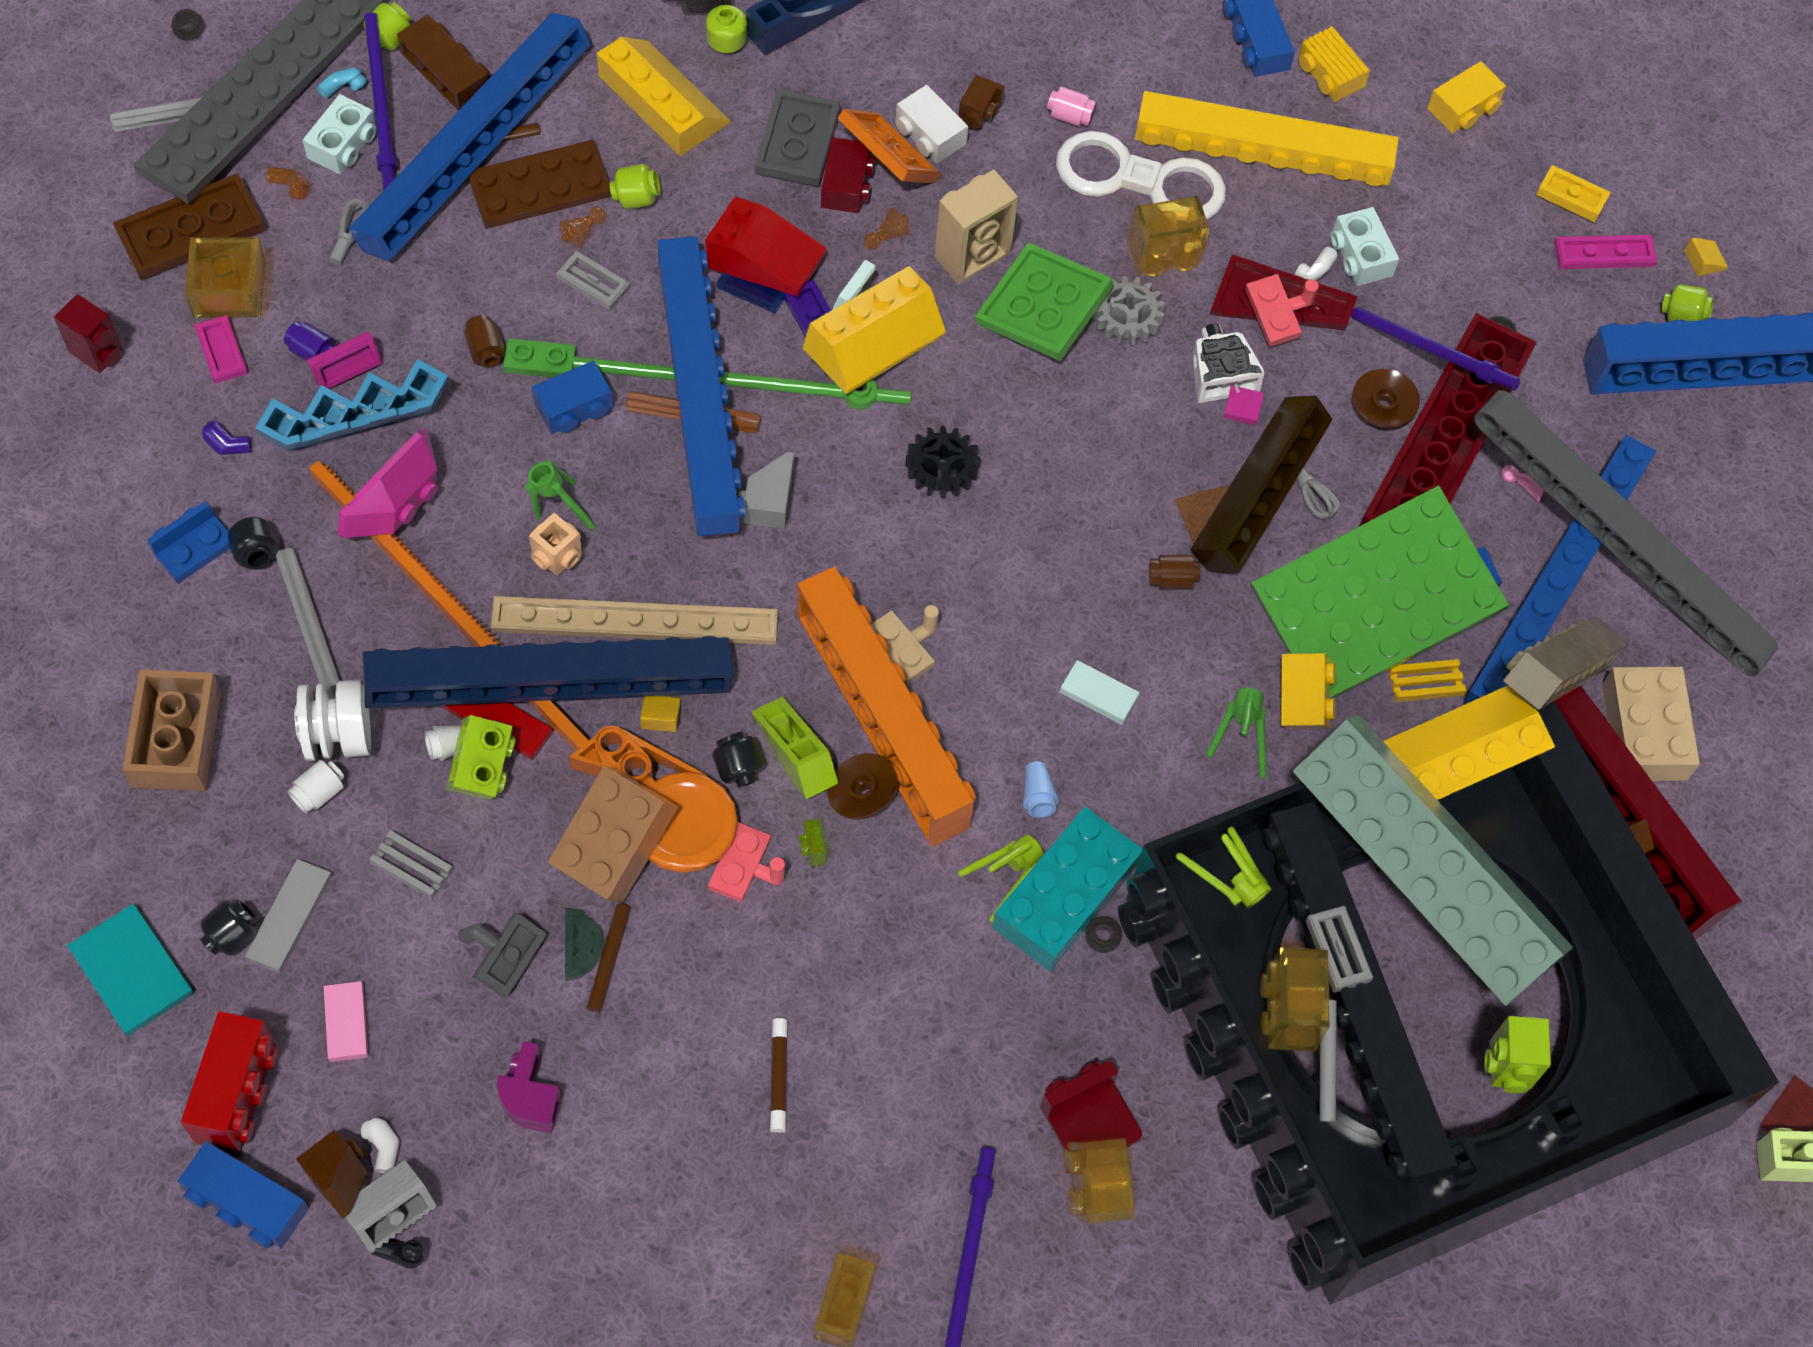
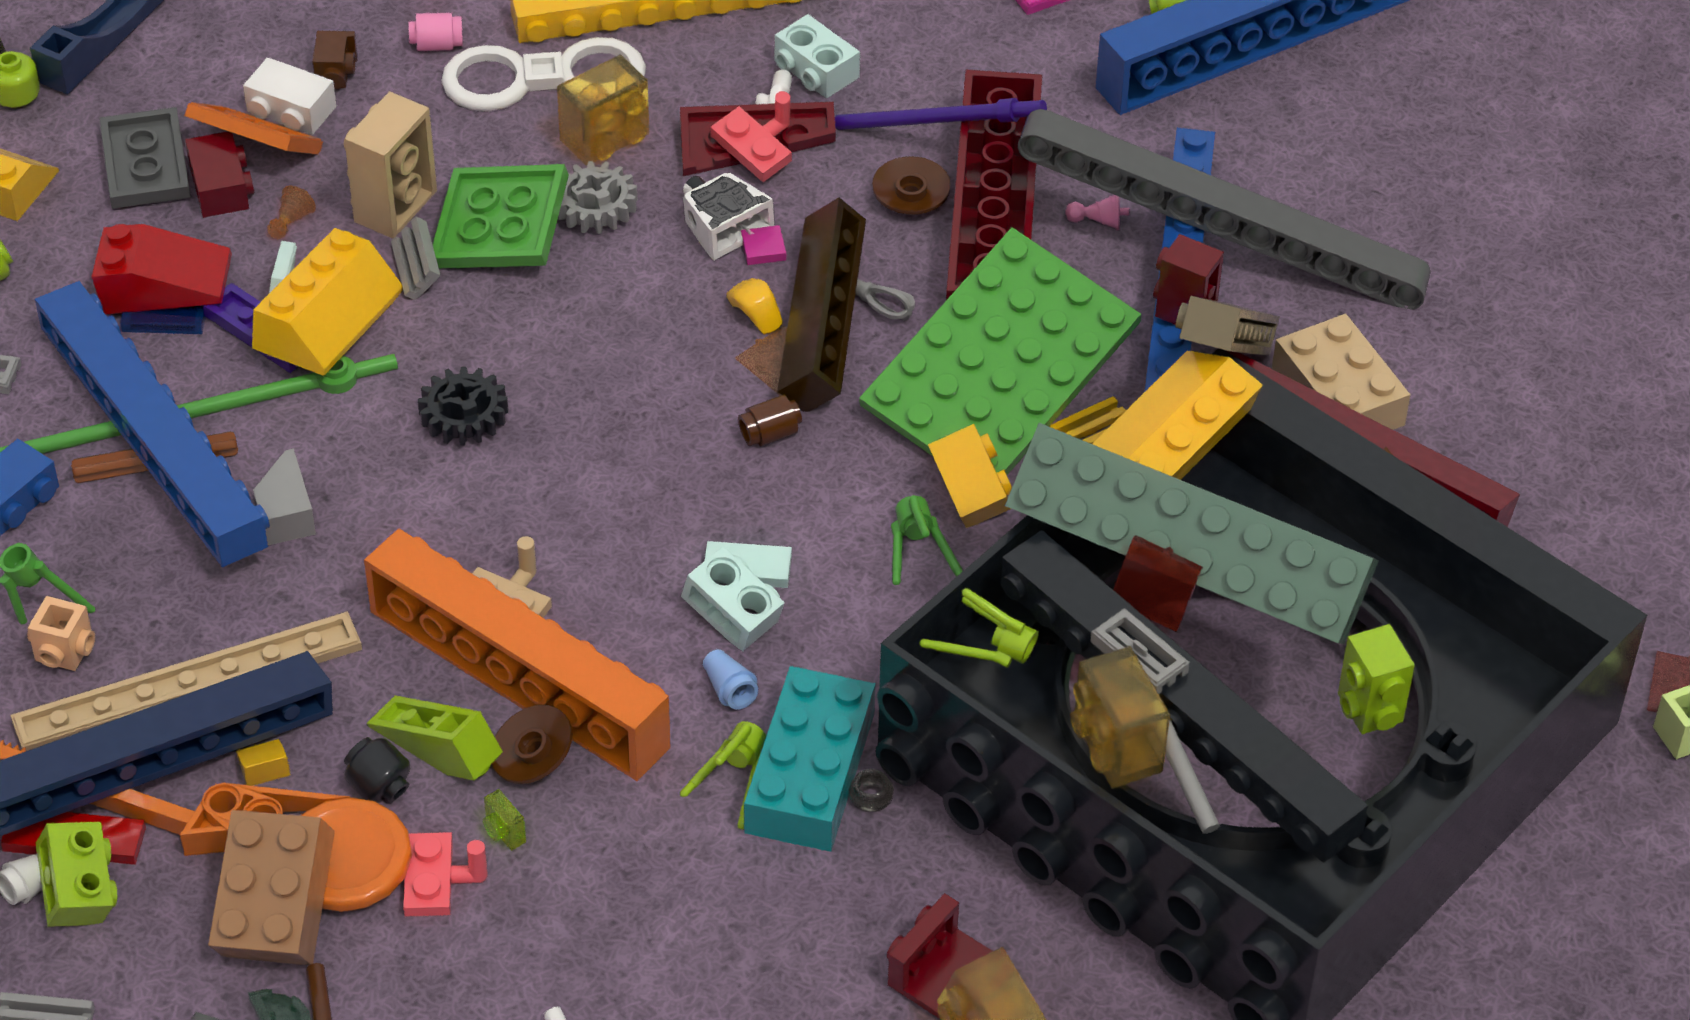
camera: 20 degrees left, 15 degrees down
none -> light grey tile [391,216,441,300]
none -> light aqua brick [681,546,785,651]
none -> yellow hair [726,278,783,334]
none -> clear red piece [1113,535,1203,632]
none -> dark red brick [1153,234,1224,325]

